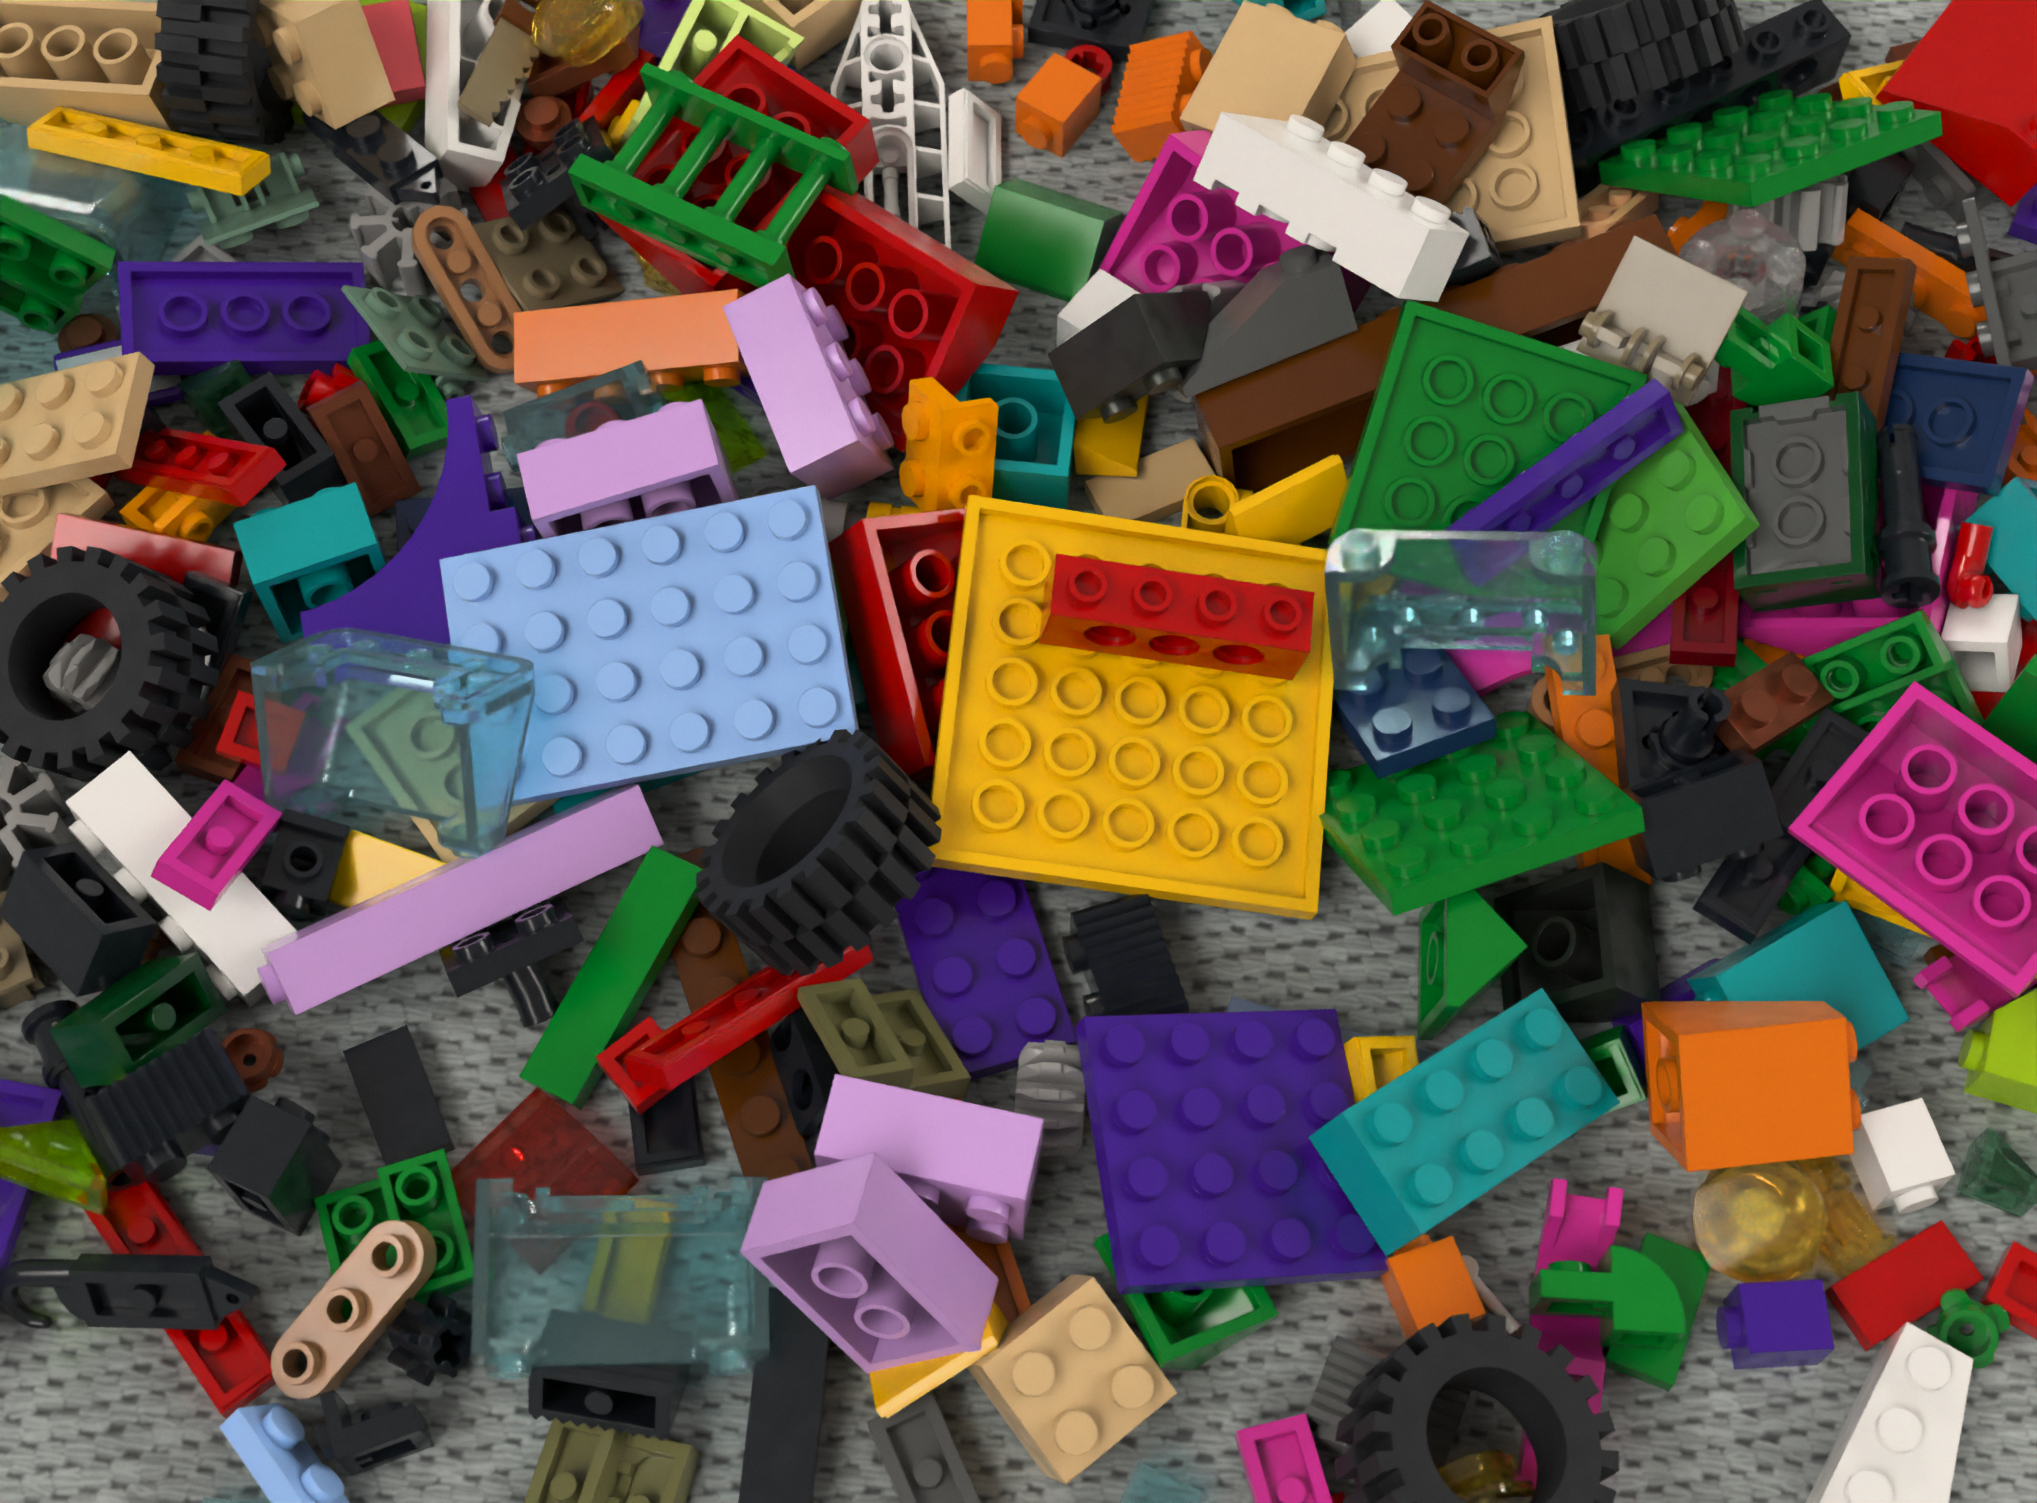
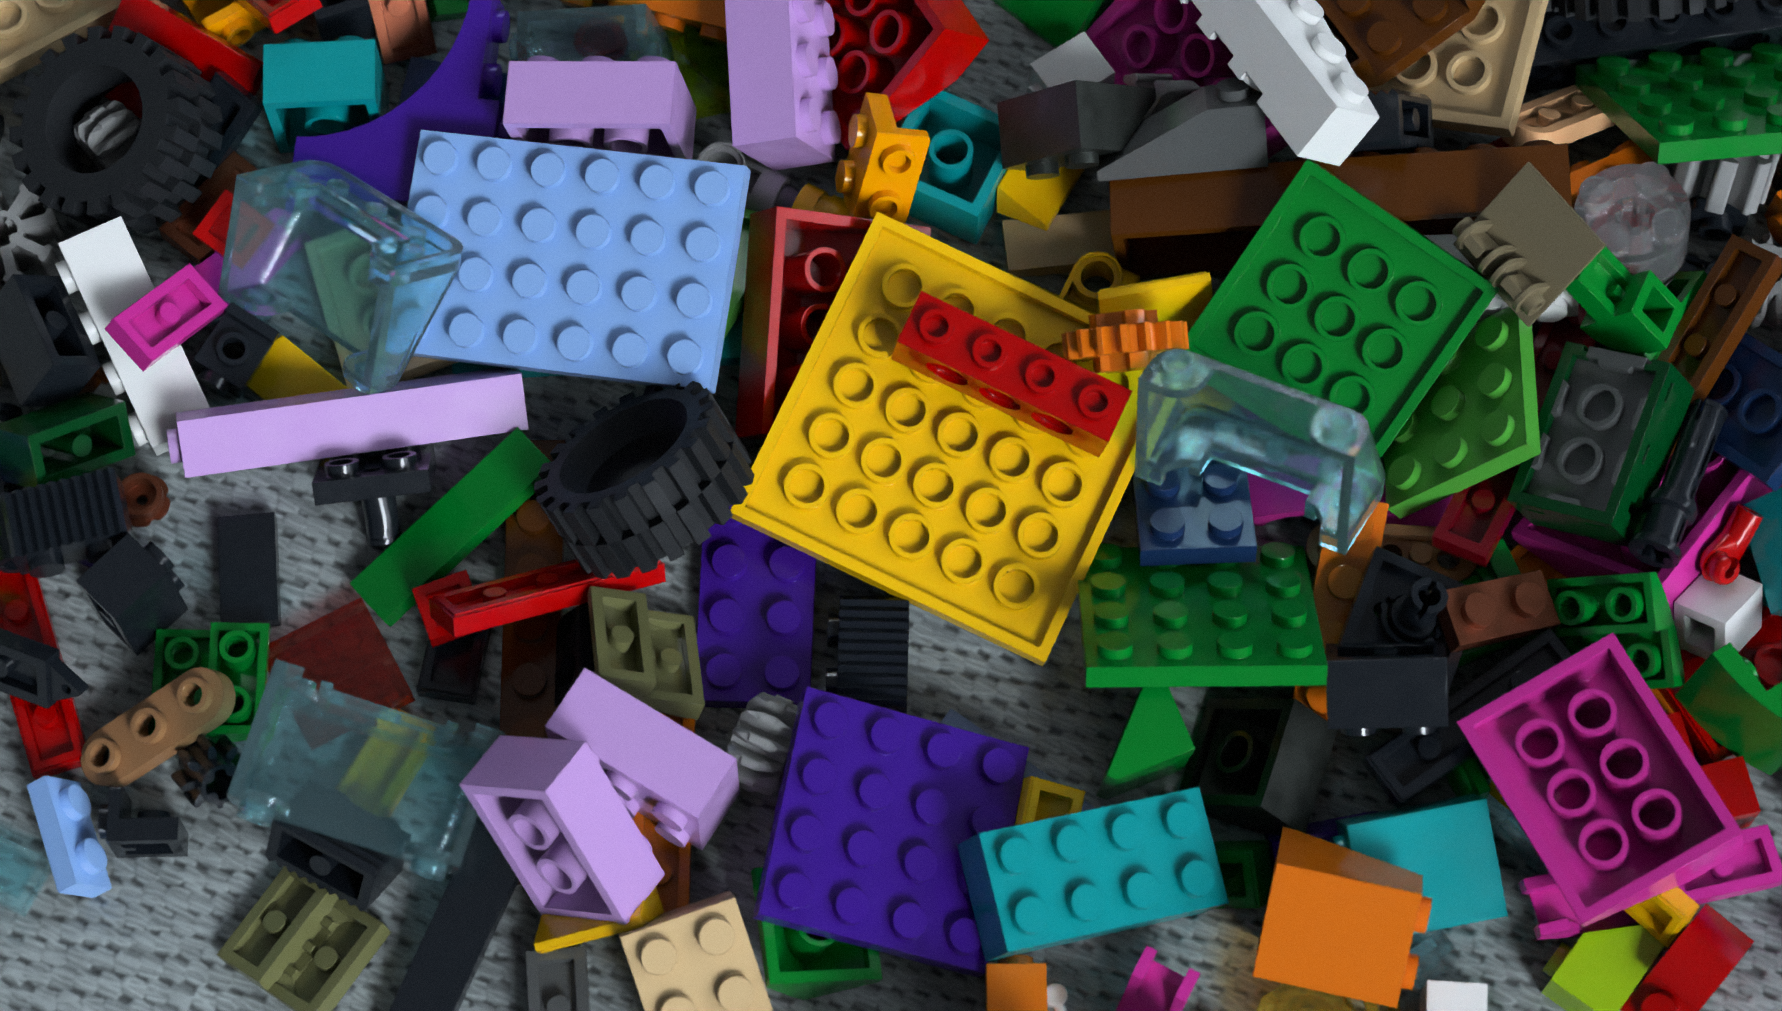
camera: 20 degrees right, 5 degrees up
dark purple plate [1445,378,1684,581] -> none
none -> orange gear [1061,309,1189,374]

